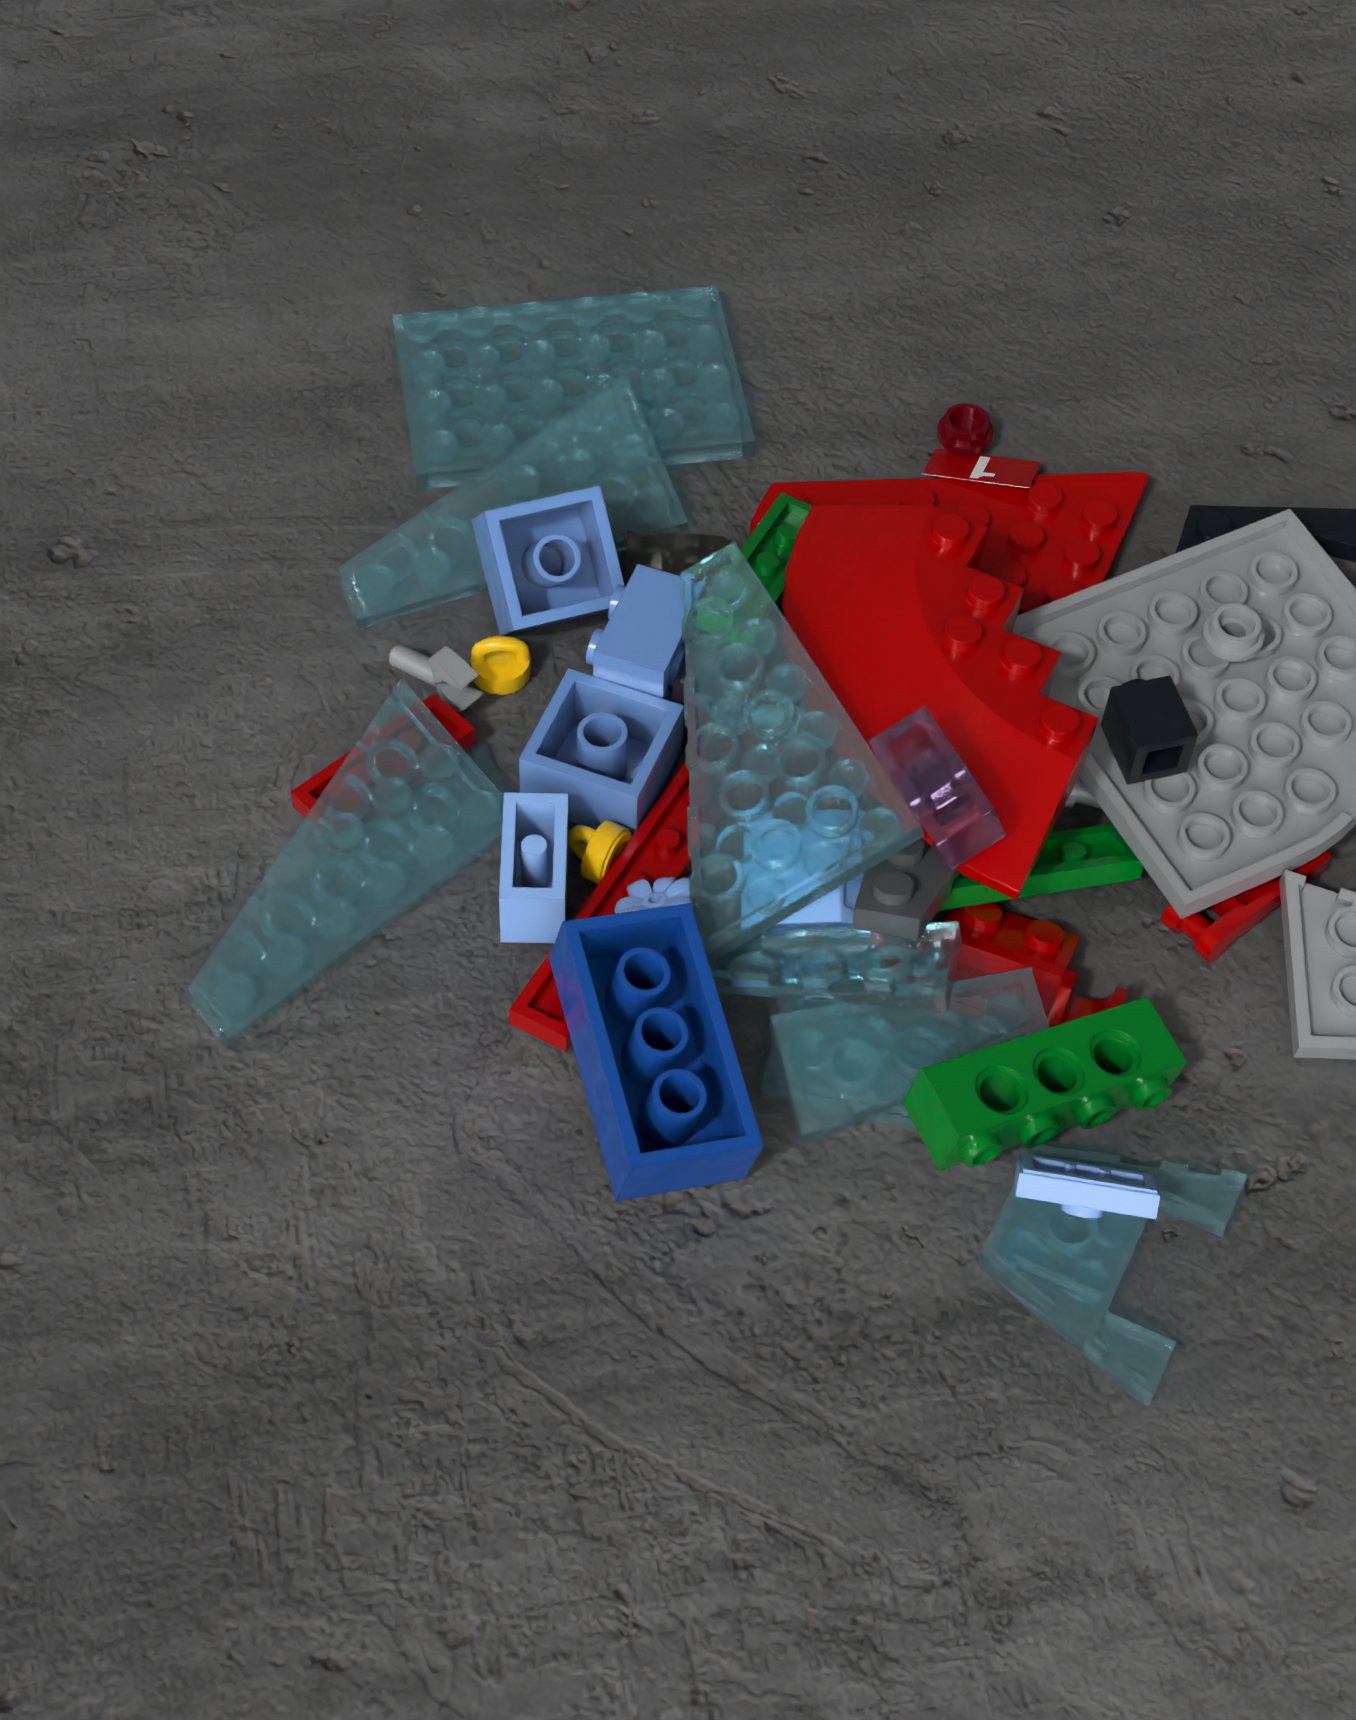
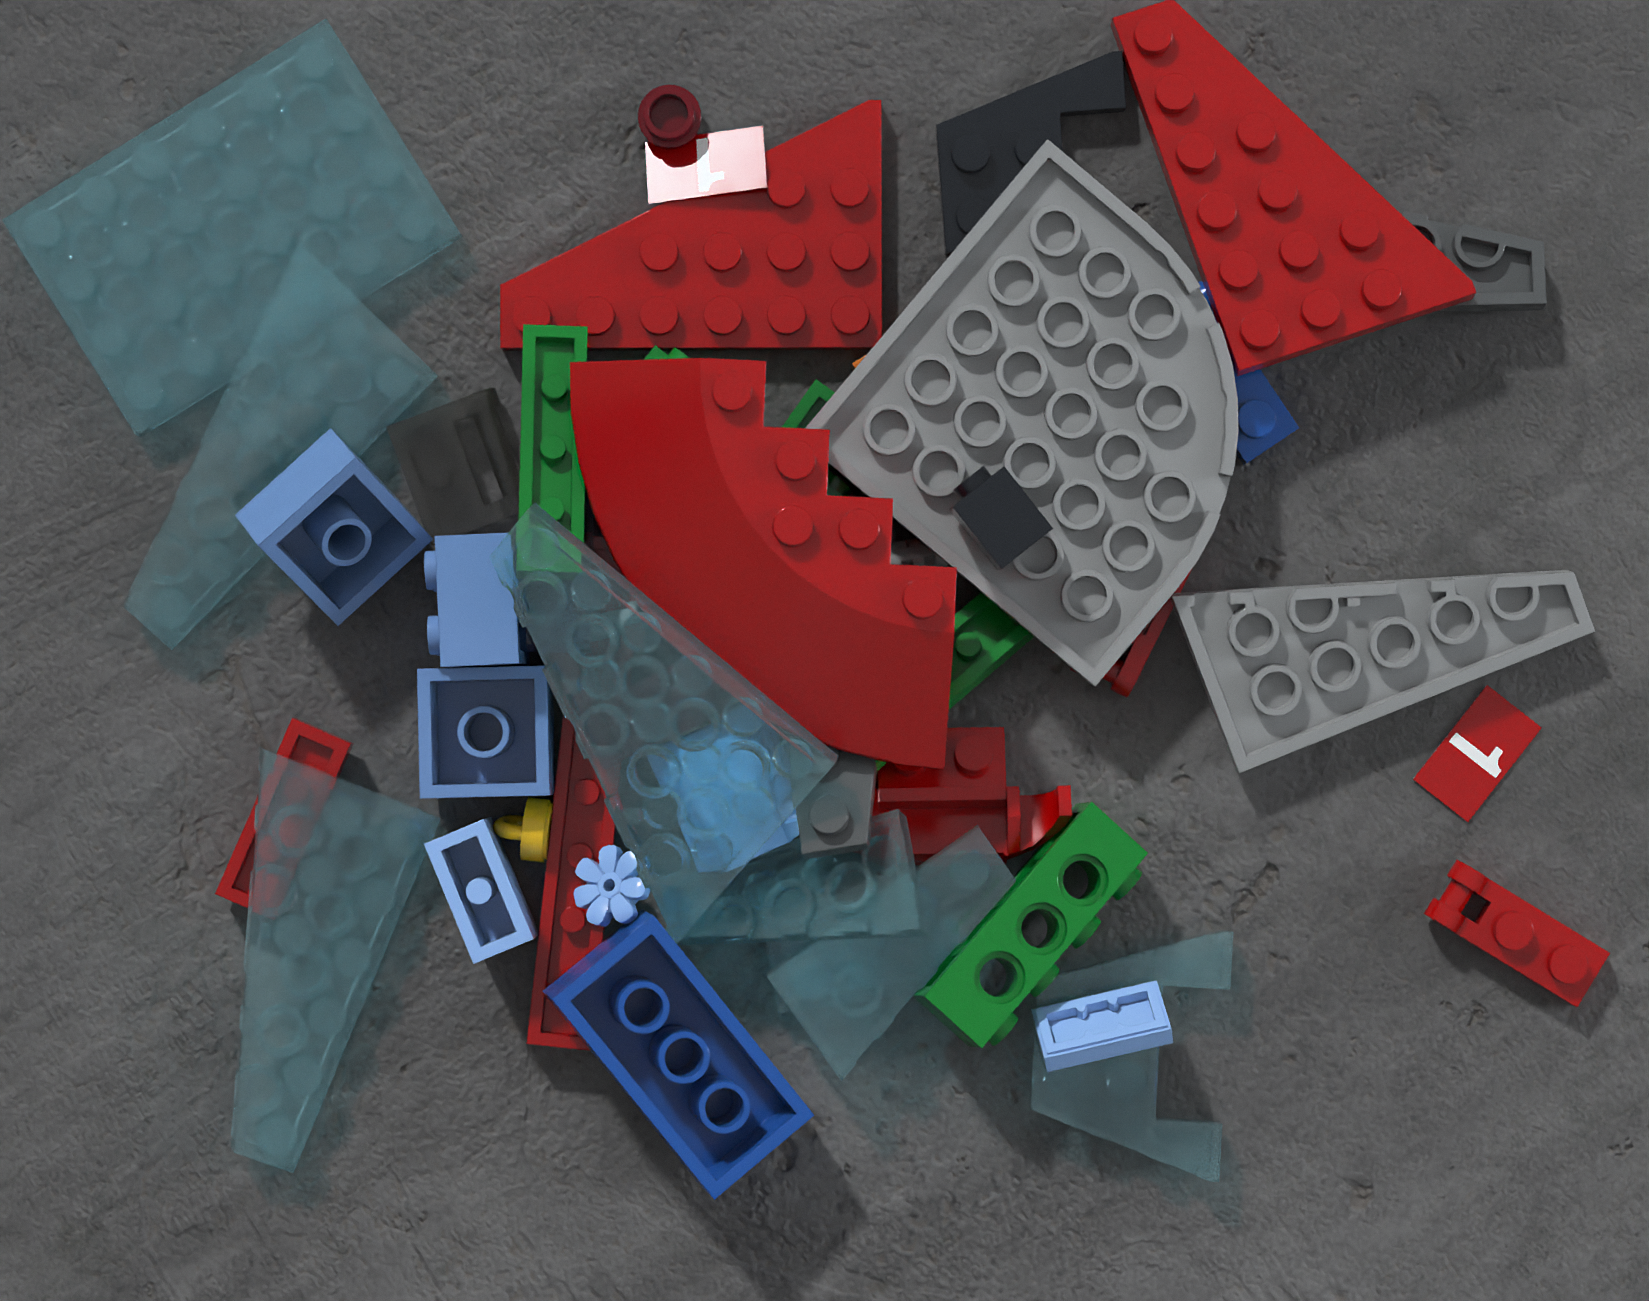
camera: 20 degrees left, 35 degrees up
light grey bar [389,644,484,712] -> none
yellow tile [470,635,531,695] -> none
clear purple brick [868,705,1007,871] -> none
light grey plate [1201,603,1265,662] -> none

